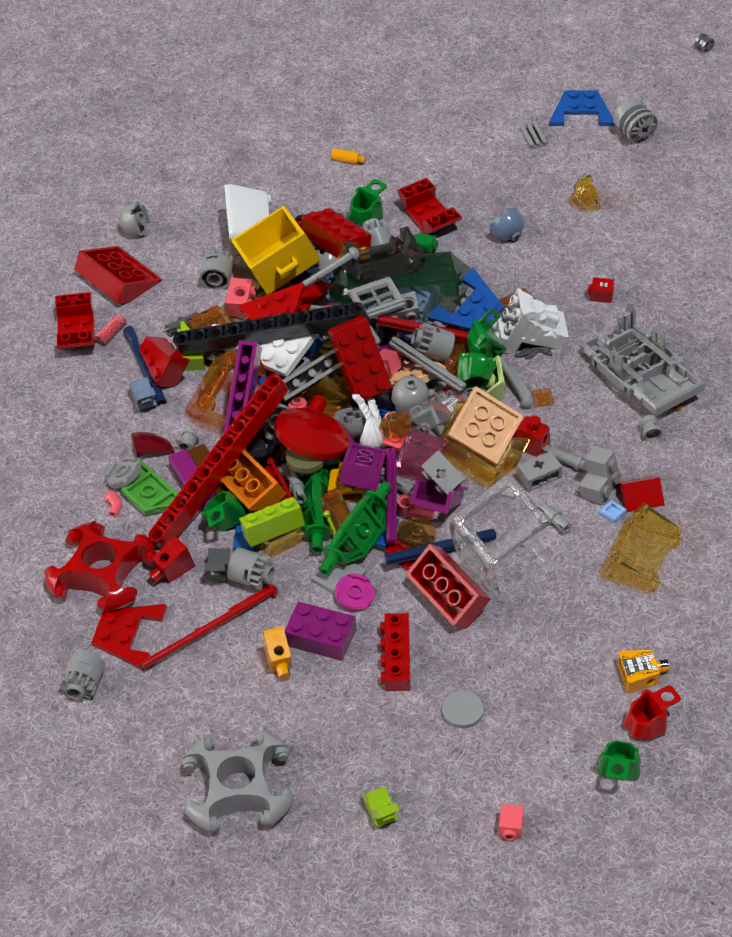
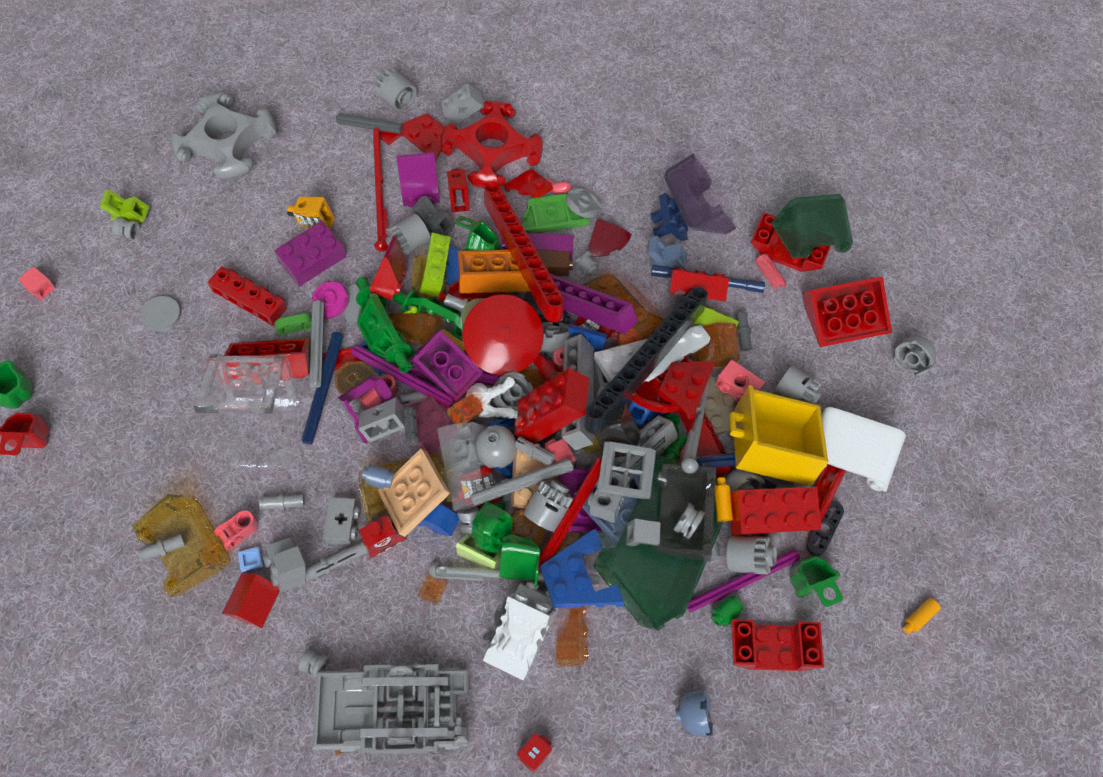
camera: 115 degrees right, 15 degrees up
light orange torso [618,650,670,694] -> none
none -> light grey wheel [112,217,140,240]
none -> light grey pin [137,534,186,562]
none -> coral piece [214,510,258,550]
none -> bright green beam [275,313,312,335]
none -> light grey axle [309,300,324,388]
none -> dark grey axle [336,113,403,134]
none -> sand blue brick [361,464,394,489]
none -> red slope [369,236,408,300]
none -> magenta slope [396,152,440,207]
none -> dark grey axle [403,407,418,447]
none -> light grey brick [441,83,484,124]
none -> red wing [503,169,553,198]
none -> light grey axle [515,437,555,466]
none -> light grey panel [626,519,660,546]
none -> dark blue plate [650,193,688,241]
none -> clear purple windscreen [664,153,736,234]
none -> light grey wheel [673,503,705,539]
none -> clear green windscreen [771,194,853,258]

